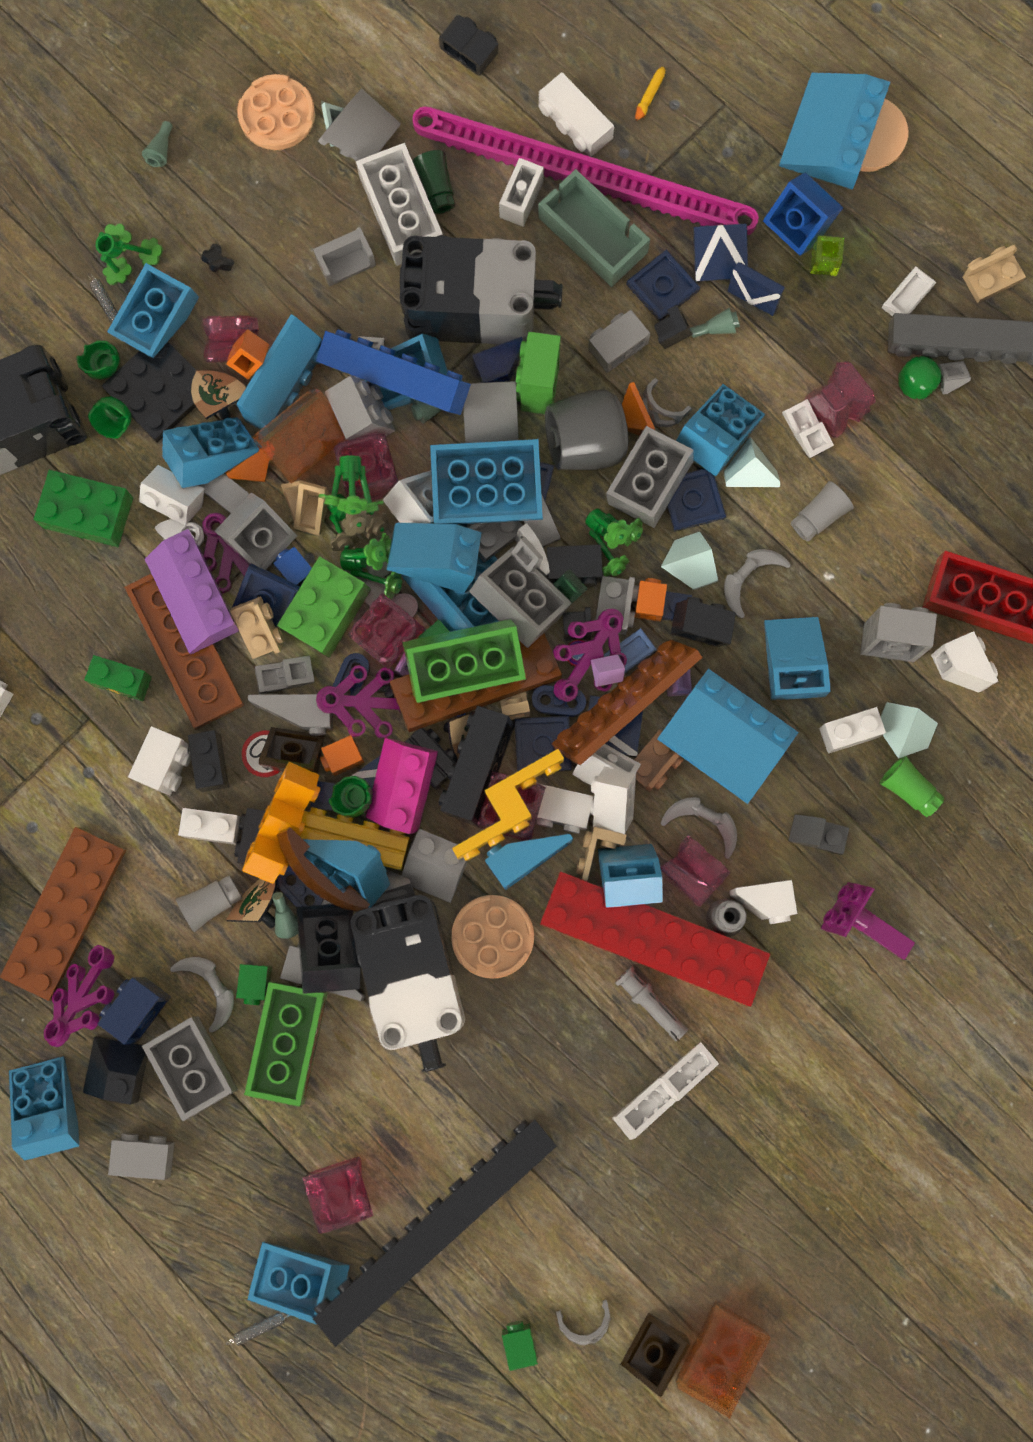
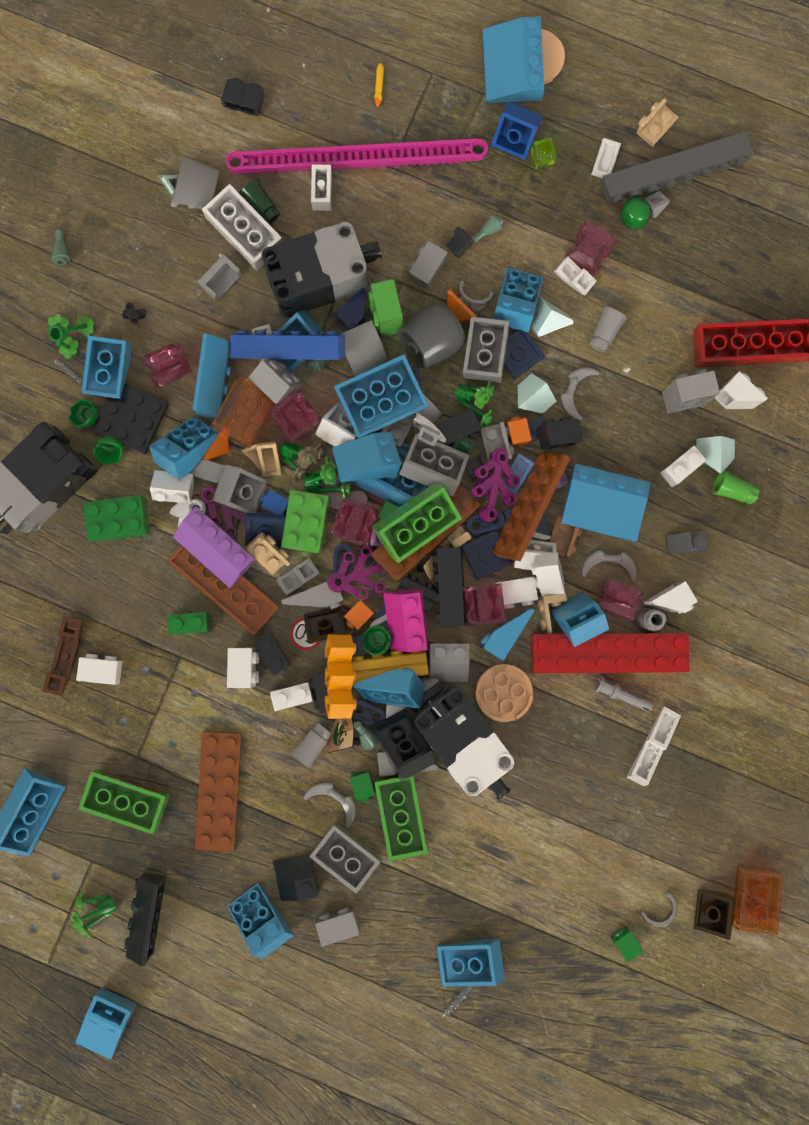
camera: 30 degrees left, 5 degrees up
magenta plant [44,945,114,1047] -> none
dark blue brick [98,977,171,1045] -> none
shield [191,370,246,420] -> none
orange brick [226,329,269,379] -> none
light nougat tile [237,74,315,150] -> none
reddish brown slope [277,827,370,911] -> none
clear pink piece [302,1157,374,1234] -> none
black brick [312,1120,557,1347] -> none
plant [318,455,384,515] -> none
yellow bracket [452,749,564,861] -> none
sand green piece [538,169,650,287] -> none
white brick [539,72,614,157] -> none
lavender slope [591,655,625,687] -> none
dark blue tile [626,249,700,322] -> none
dark blue tile [693,224,748,281] -> none
dark blue tile [728,262,785,316] -> none
dark azure slope [764,617,831,700] -> none
magenta piece [820,882,915,960] -> none

